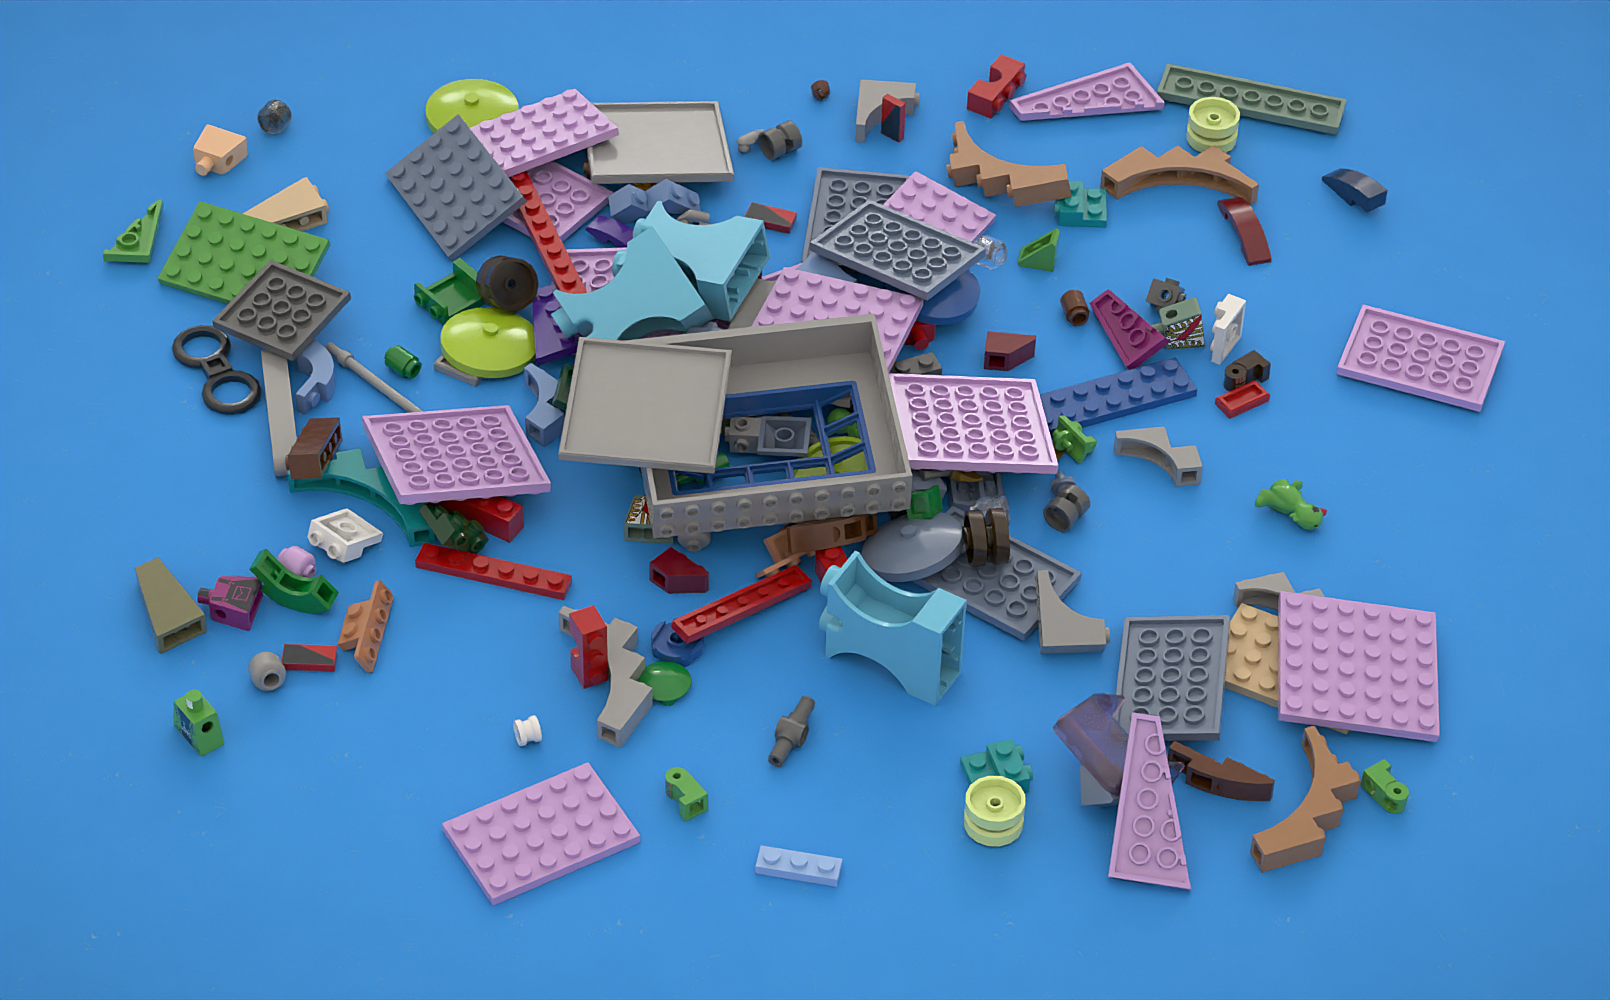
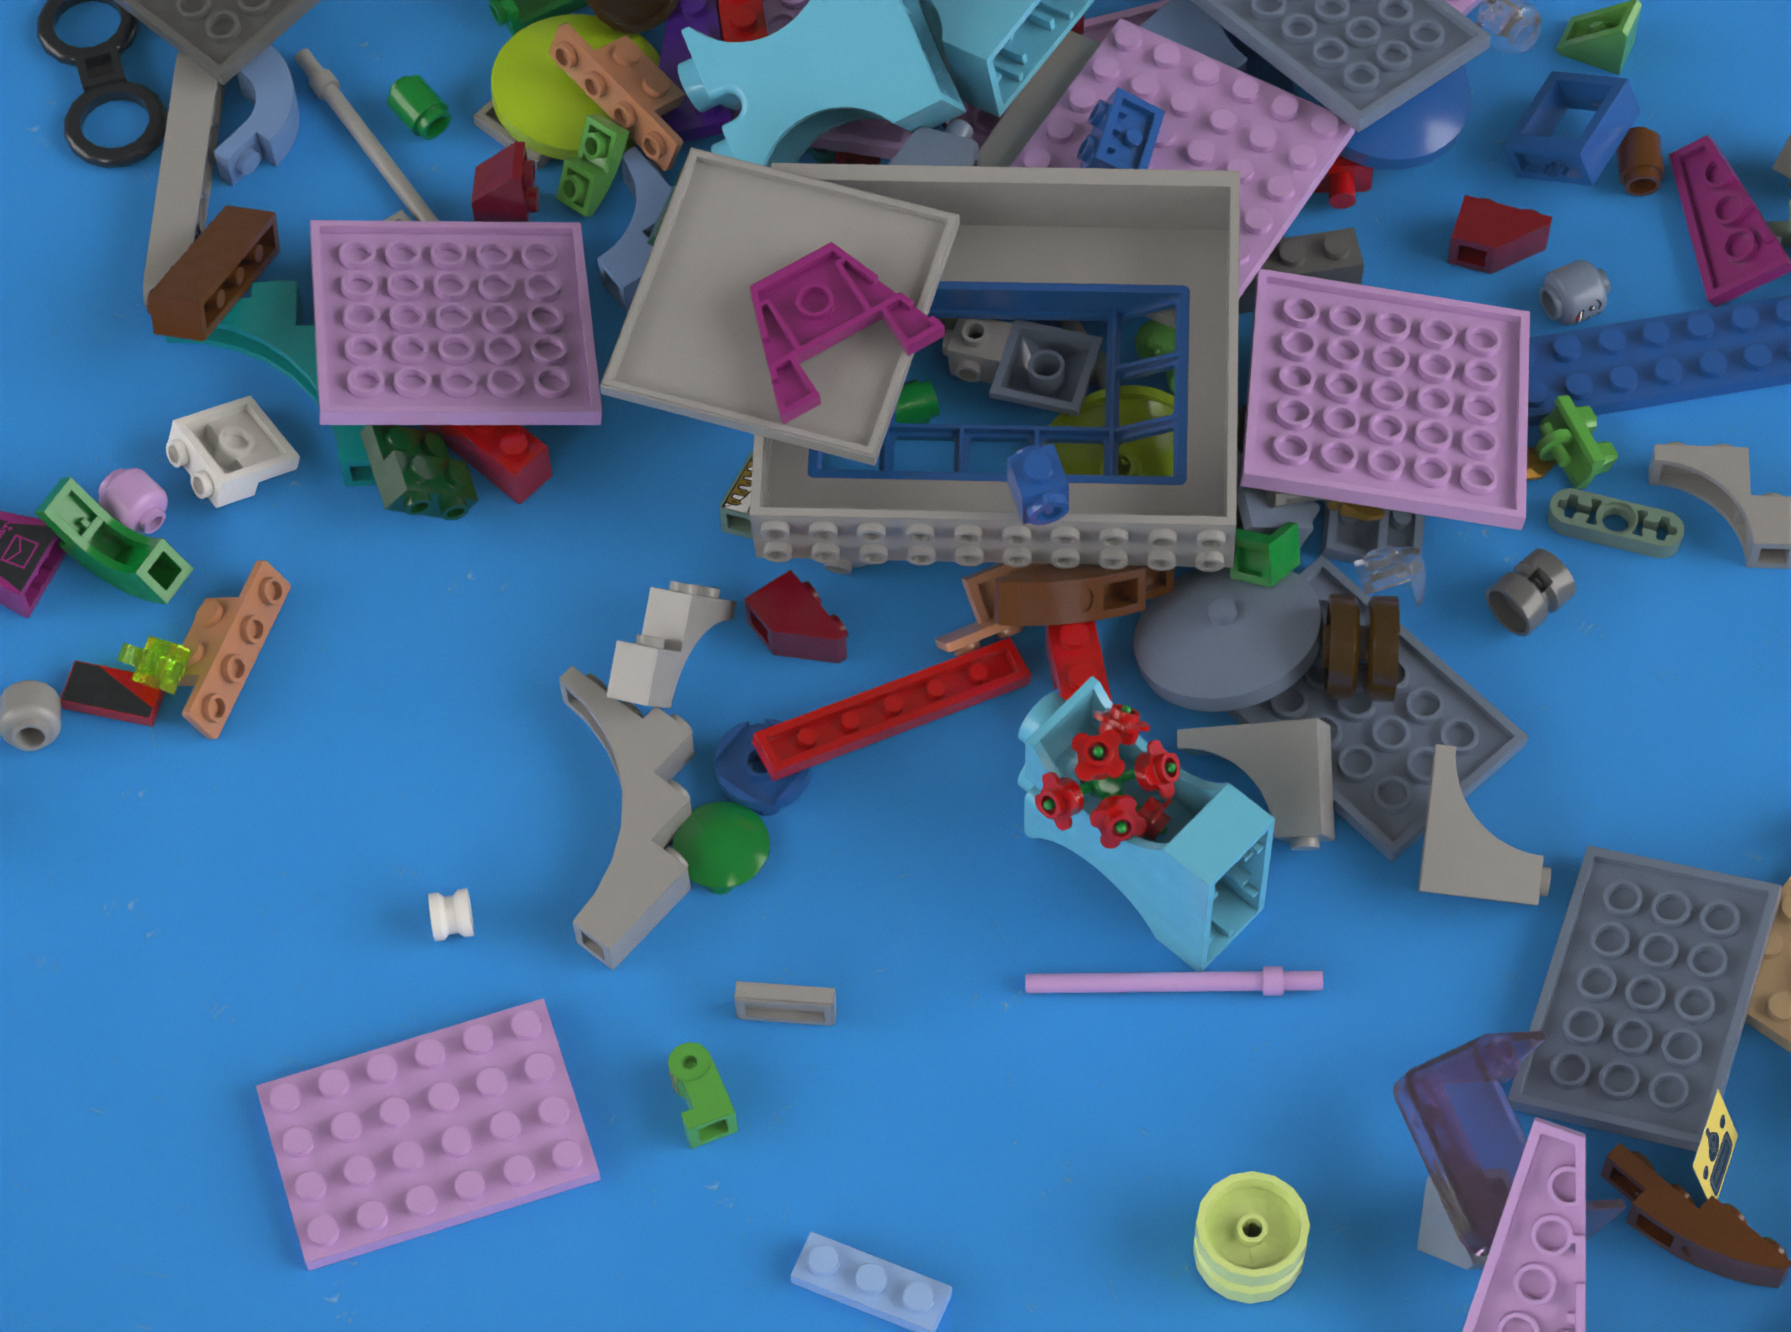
camera: 15 degrees right, 15 degrees up
red plate [415,543,572,600] -> none
red arch [569,605,608,689] -> none
dark grey pin [768,696,815,767] -> none
teal plate [960,739,1033,793] -> none
sand blue plate [1051,471,1076,495] -> none
none -> clear neon green plate [117,636,192,695]
none -> dark red slope [471,141,540,222]
none -> nougat bracket [549,23,685,171]
none -> bright green slope [556,114,630,217]
none -> light grey arch [606,580,736,708]
none -> light grey tile [734,981,837,1026]
none -> magenta wing [749,242,945,424]
none -> blue brick [1007,443,1069,525]
none -> lavender bar [1025,966,1323,996]
none -> red plant [1035,704,1180,849]
none -> blue bracket [1077,87,1165,169]
none -> light grey arch [1177,718,1335,851]
none -> blue window [1503,71,1641,186]
none -> sand blue head [1539,260,1611,326]
none -> sand green beam [1547,488,1684,558]
none -> sticker [1692,1089,1738,1200]

